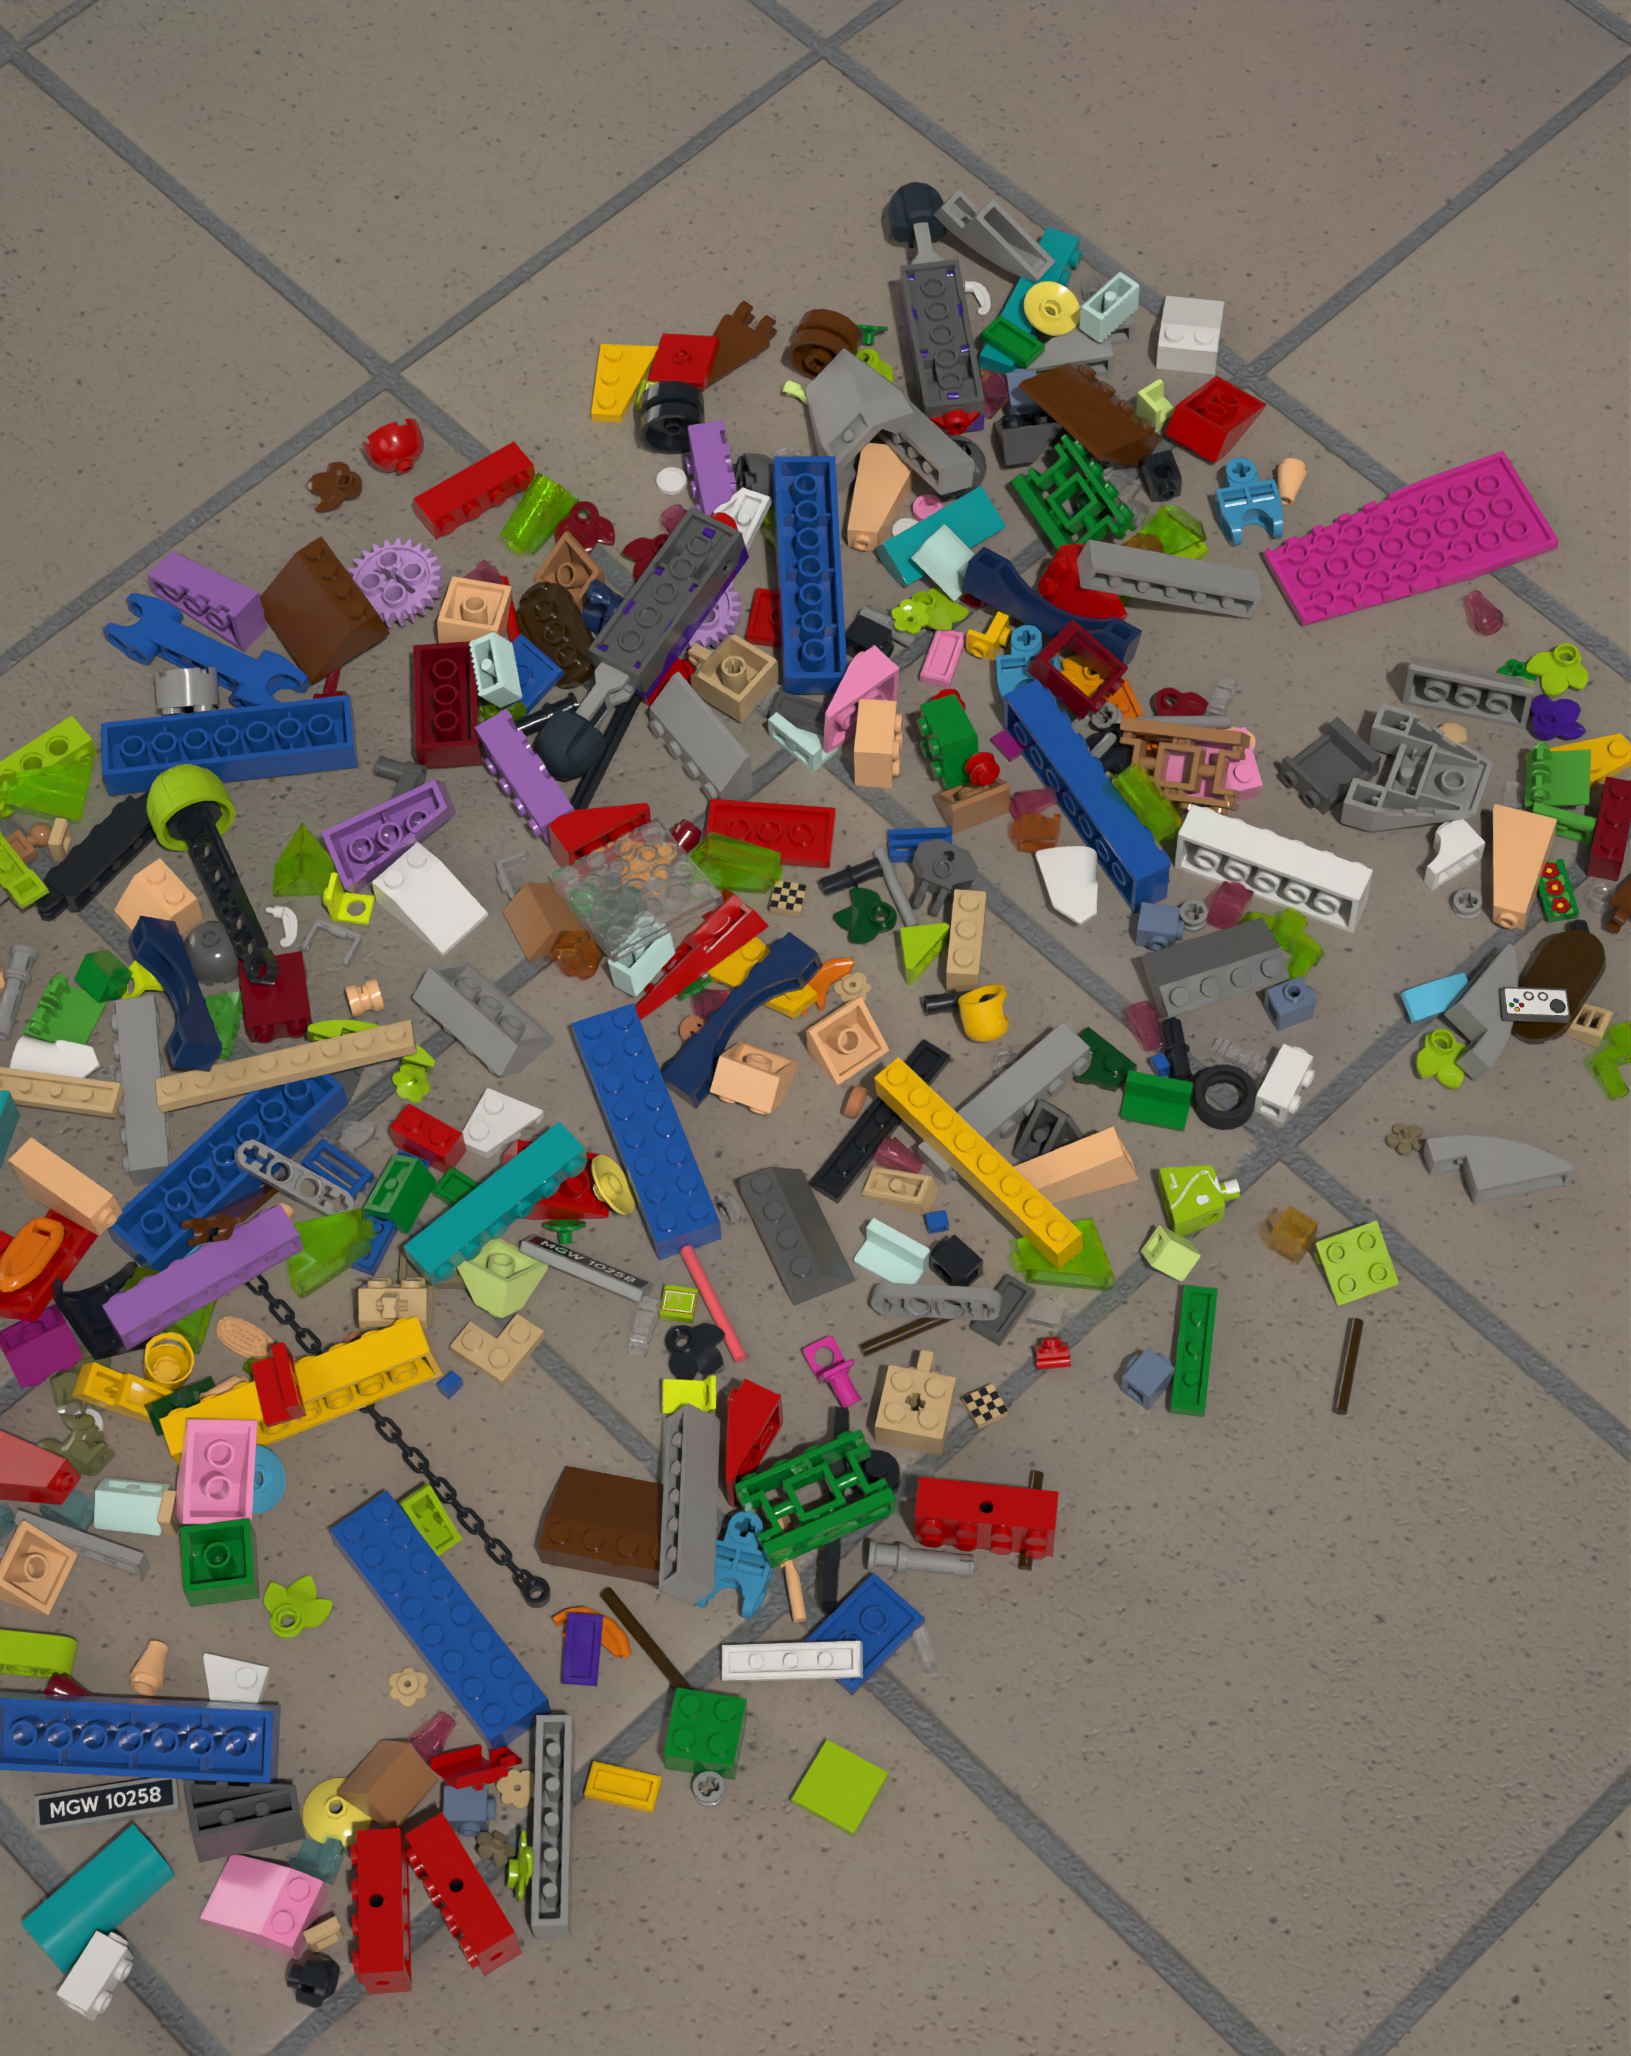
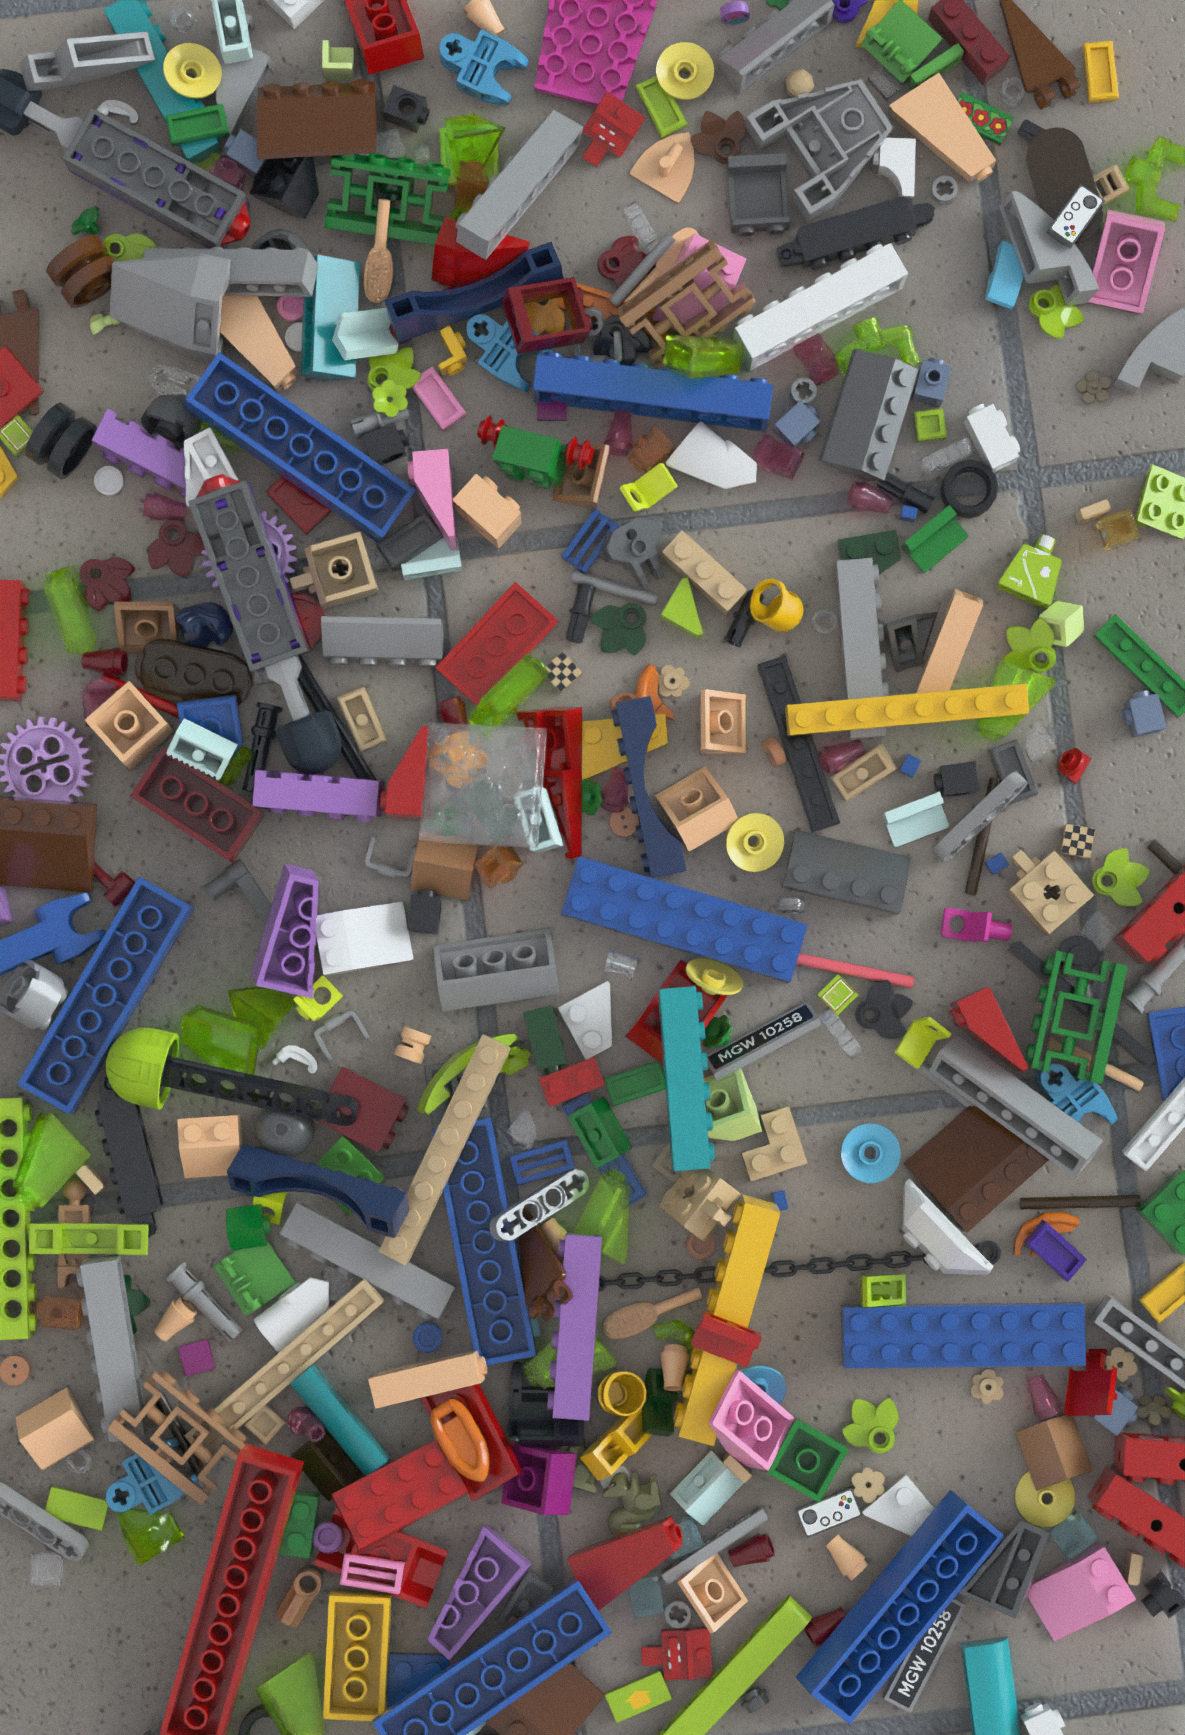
camera: 55 degrees left, 25 degrees up
none -> dark red cone [82,648,128,677]
none -> clear neon green slope [180,1004,262,1086]
none -> tan slope [336,684,387,752]
none -> light nougat piece [364,199,393,303]
none -> black brick [408,890,442,934]
none -> blue tile [413,1322,443,1353]
none -> dark green brick [523,1005,567,1075]
none -> red piece [582,91,646,167]
none -> clear bush [603,947,639,981]
none -> neon yellow bracket [619,463,678,512]
none -> light nougat shield [629,132,695,204]
none -> lime tile [635,76,687,140]
none -> light yellow dish [656,42,714,100]
none -> reddish brown plate [690,111,746,164]
none -> medium lavender tile [720,1,750,25]
none -> light yellow dish [726,813,784,872]
none -> dark red cone [728,1533,775,1568]
none -> clear pink bracket [753,433,805,480]
none -> black hinge [776,196,935,270]
none -> tile [795,1486,862,1538]
none -> medium azure dish [841,1123,901,1183]
none -> tan plant [851,1467,885,1503]
none -> white wedge [902,1178,994,1276]
none -> lime tile [913,408,947,443]
none -> blue piece [985,853,1009,875]
none -> lime plate [1003,618,1056,672]
none -> tan tile [1075,499,1111,524]
none -> bright pink slope [1088,209,1166,314]
none -> lime plate [1092,848,1150,907]

